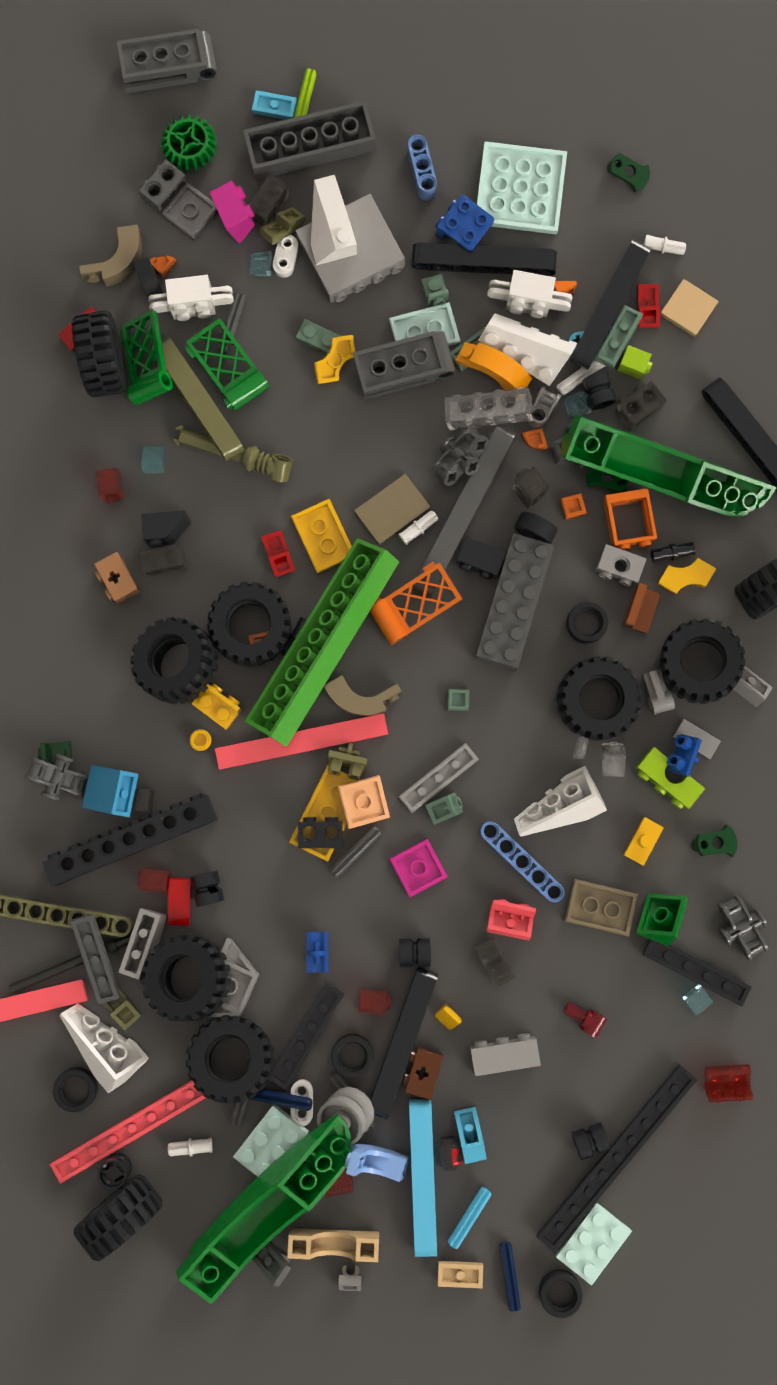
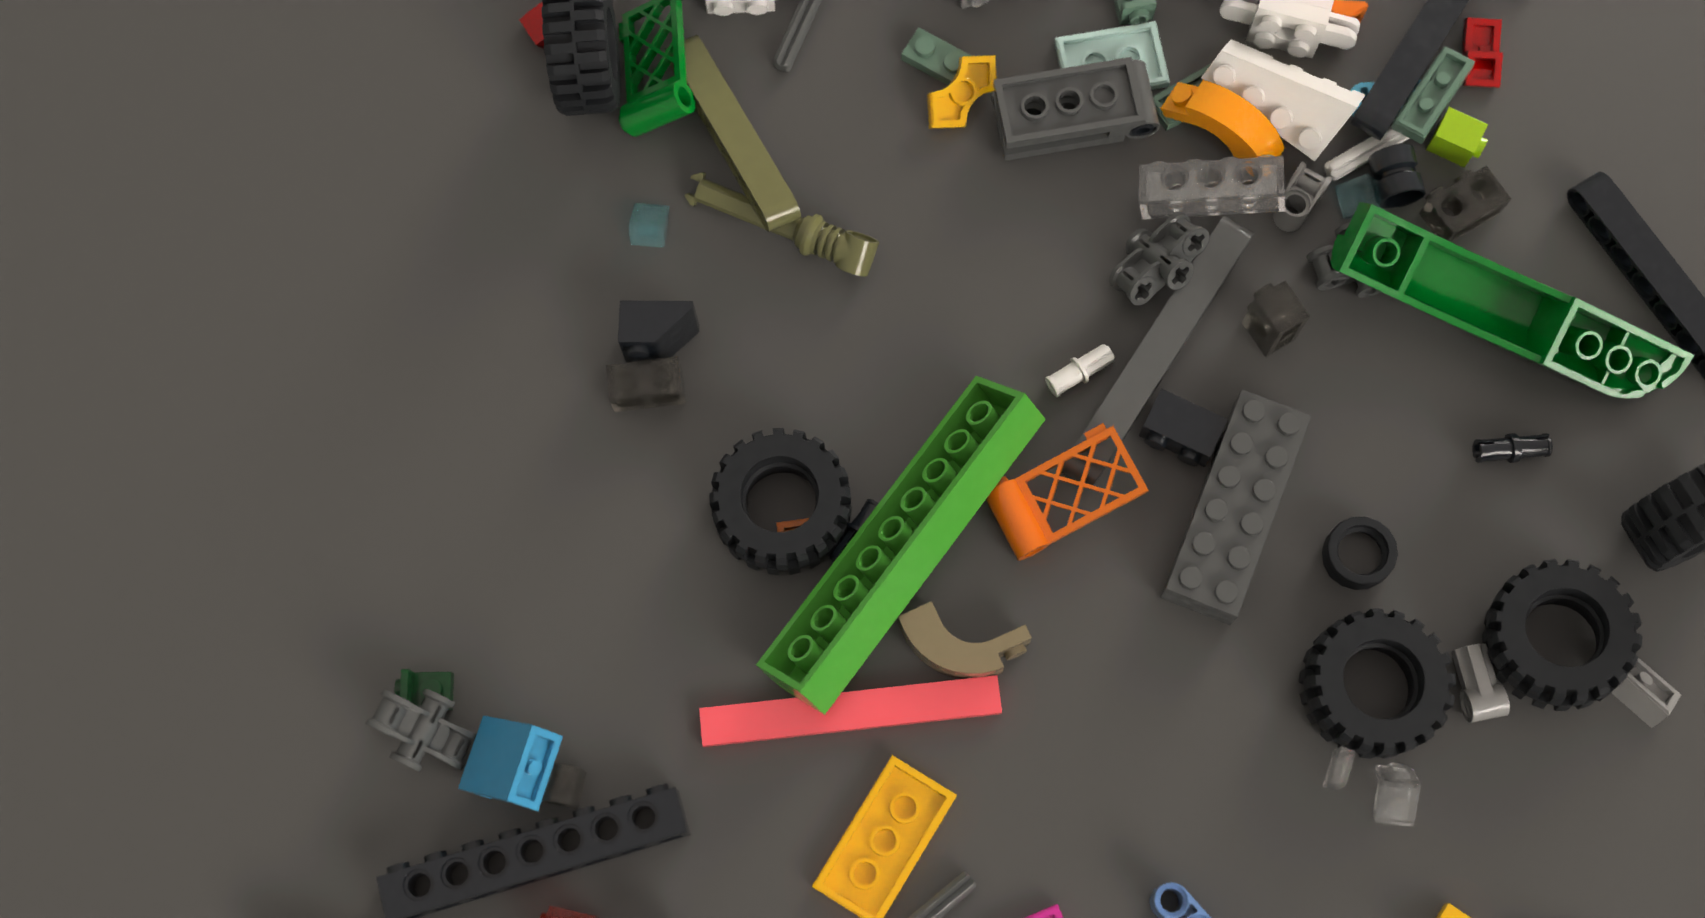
camera: 10 degrees right, 10 degrees down
medium nougat brick [94,552,141,604] -> none
clear red brick [96,468,124,503] -> none
black tyre [130,617,218,704] -> none
green piece [185,318,270,411] -> none
yellow plate [190,729,212,751] -> none
yellow bracket [192,683,242,730] -> none
red slope [261,530,295,578] -> none
yellow tile [291,499,352,574] -> none
black brick [298,817,343,848] -> none
olive hips [327,742,368,780] -> none
light nougat tile [337,775,390,829] -> none
dark tan tile [354,473,431,546] -> none
light grey tile [398,743,479,814] -> none
sand green bracket [425,792,463,825] -> none
sand green tile [447,689,470,711] -> none
black tyre [514,512,558,544] -> none
white wedge [514,766,607,837] -> none
orange tile [521,428,548,450] -> none
orange tile [560,493,587,520] -> none
dark green piece [586,467,628,493] -> none
light grey brick [595,544,647,587] -> none
orange window [603,488,657,551] -> none
dark orange panel [623,583,660,634] -> none
lime arch [635,747,705,810] -> none
yellow tile [657,558,716,595] -> none
tan tile [660,279,719,337] -> none
blue hips [667,734,702,777] -> none
light grey tile [672,719,721,760] -> none

